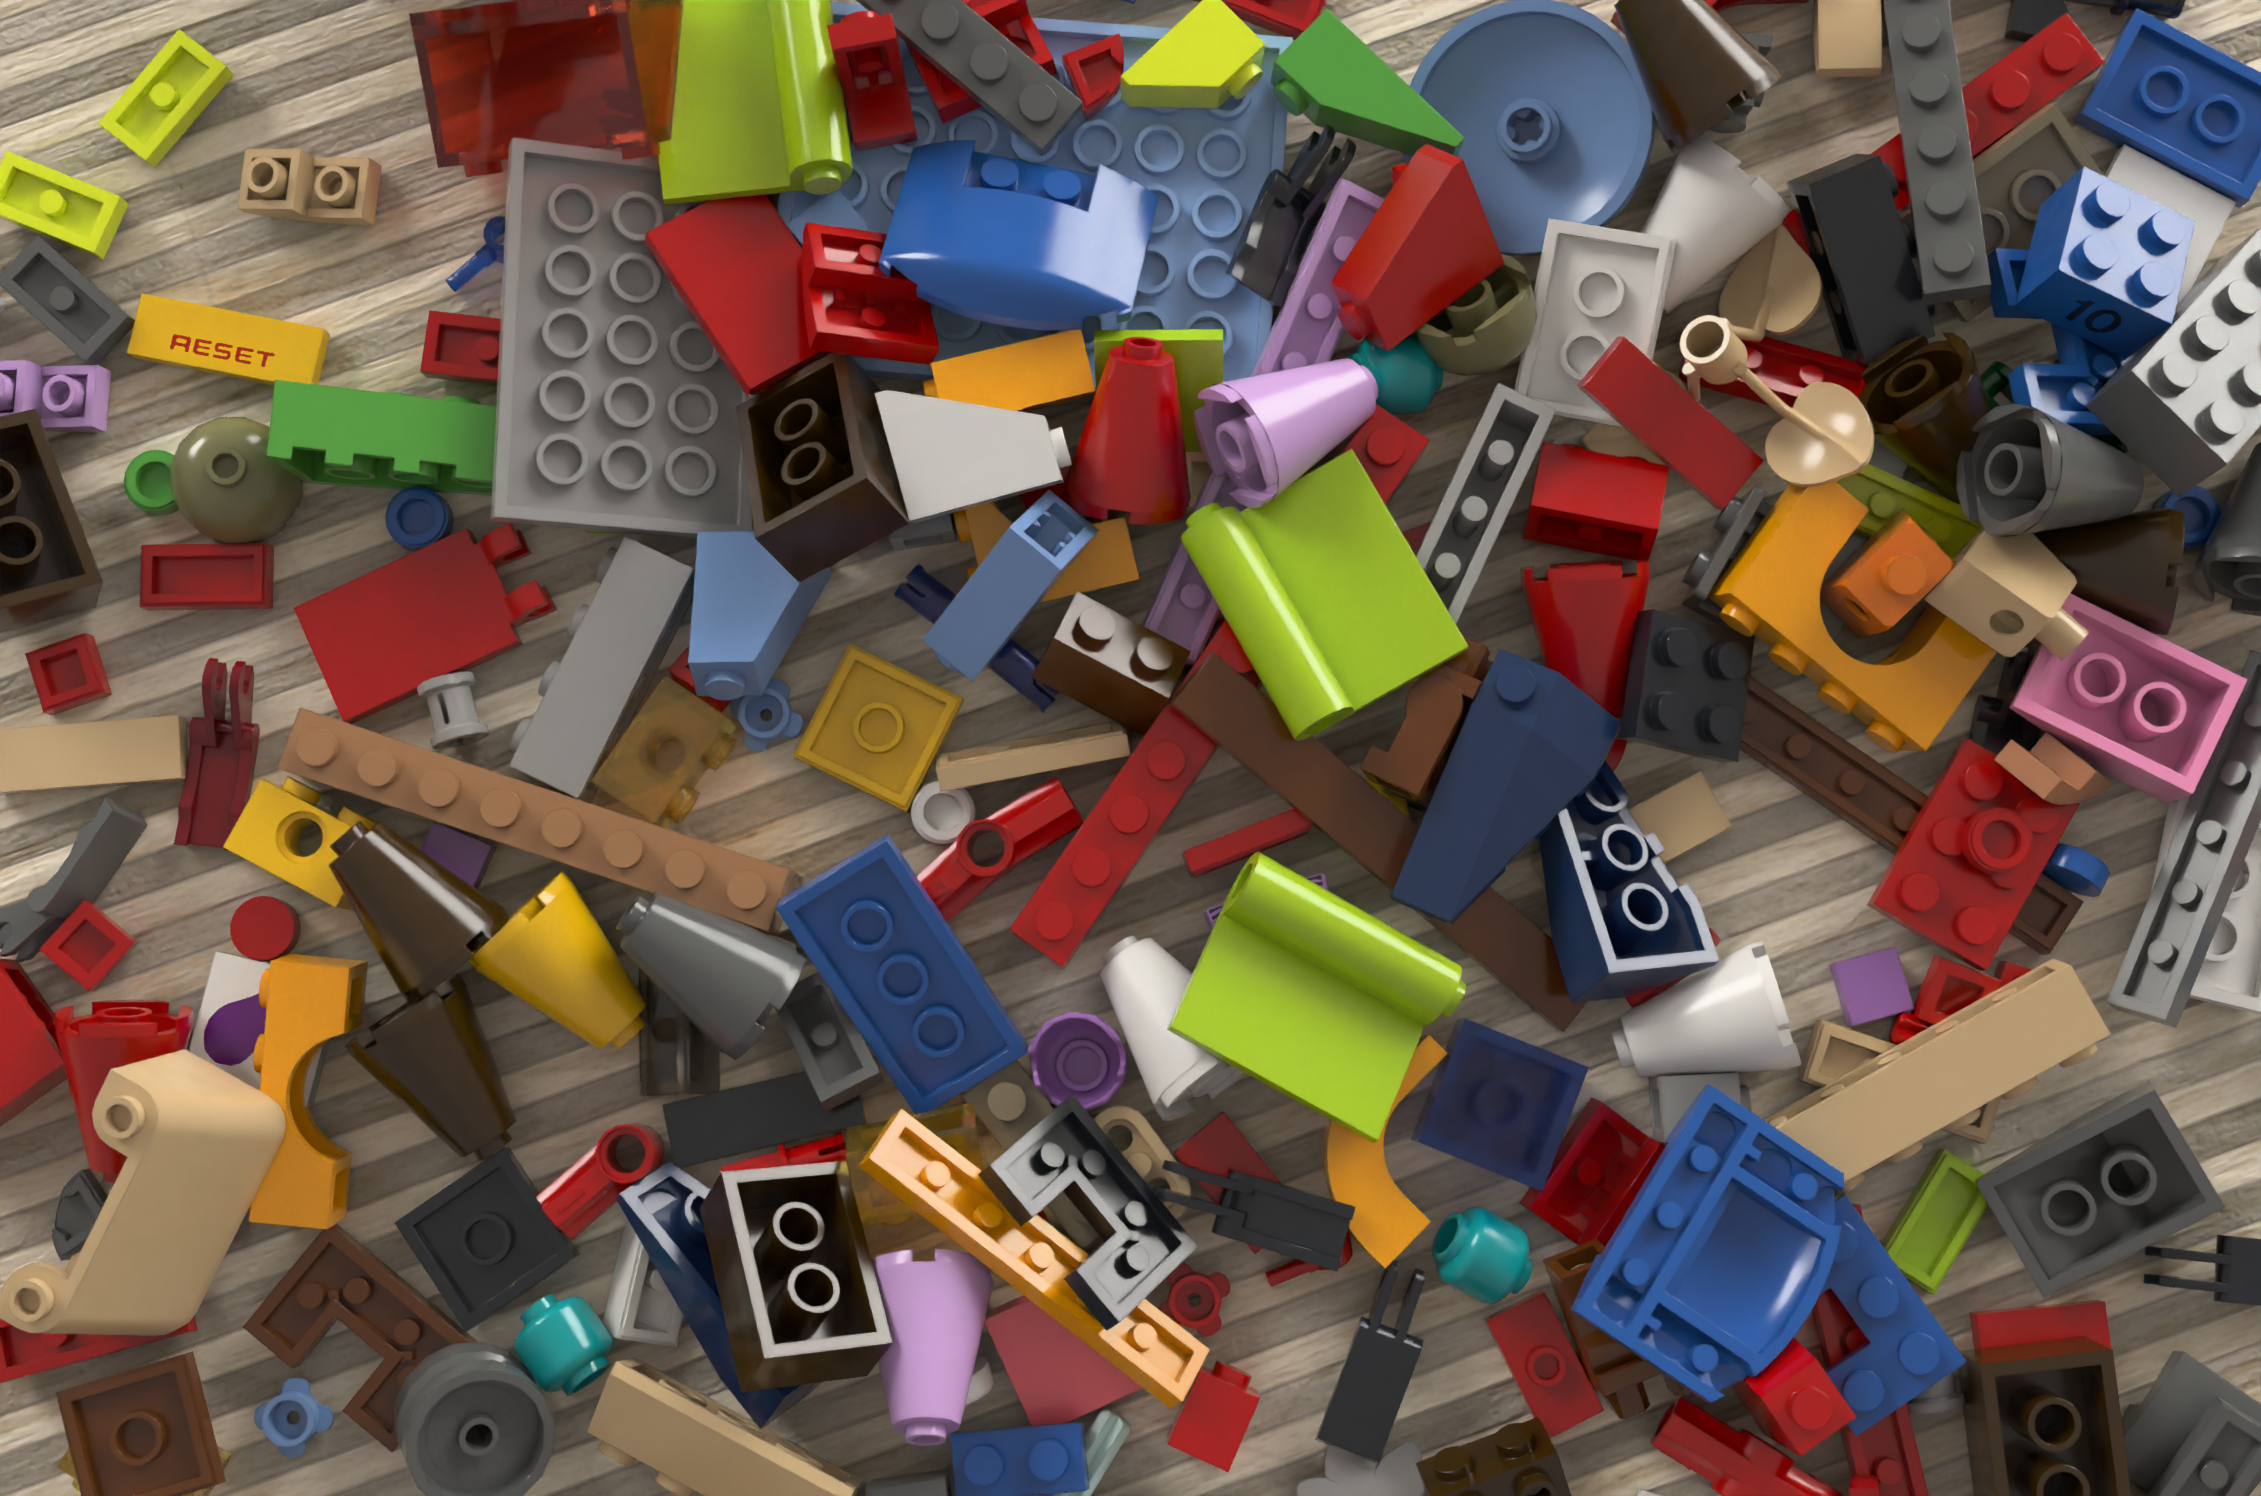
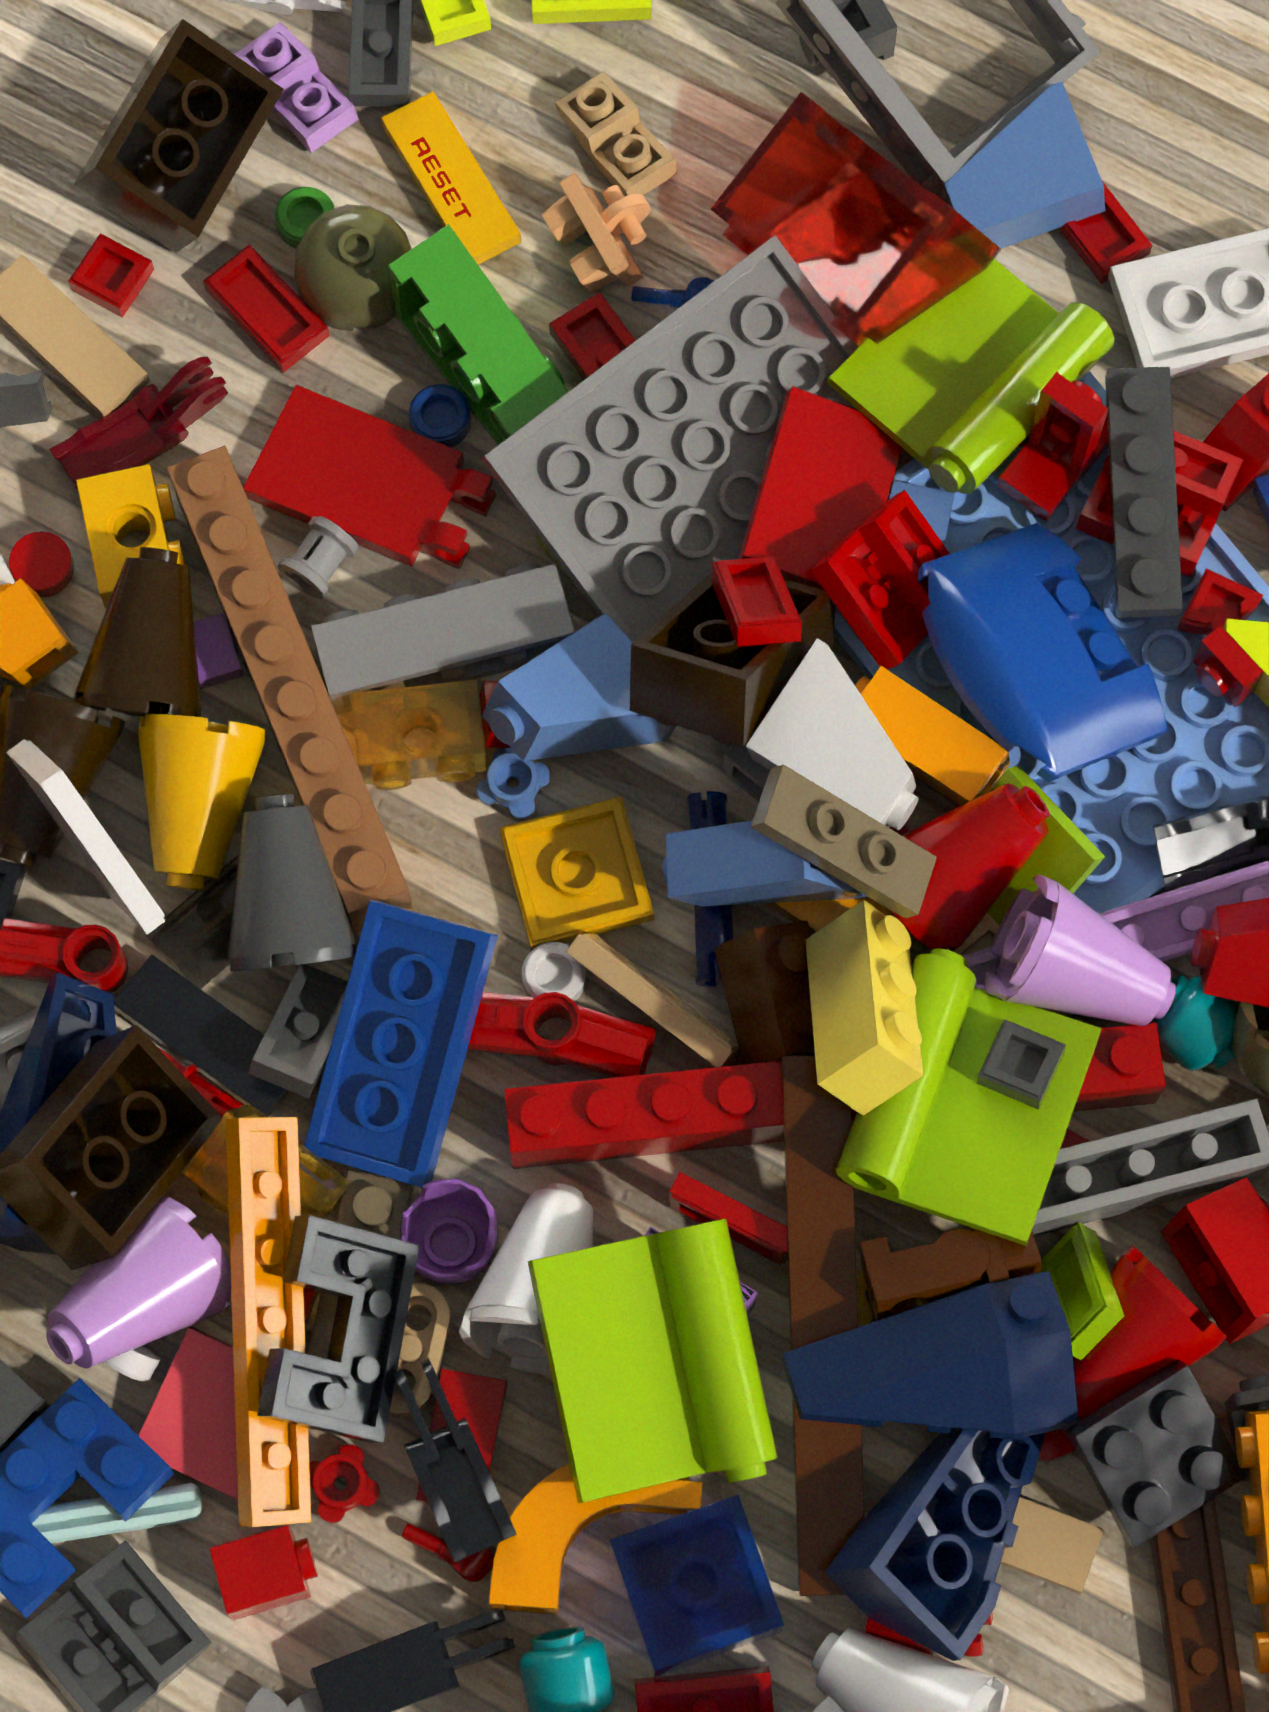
camera: 50 degrees right, 10 degrees down
none -> white tile [6,739,165,935]
none -> light nougat hips [542,173,651,292]
none -> red tile [712,557,802,647]
none -> dark tan plate [751,764,937,918]
none -> light yellow brick [806,899,923,1116]
none -> dark grey tile [977,1019,1066,1110]
none -> lime tile [1039,1222,1124,1360]
none -> red plate [1193,625,1263,707]

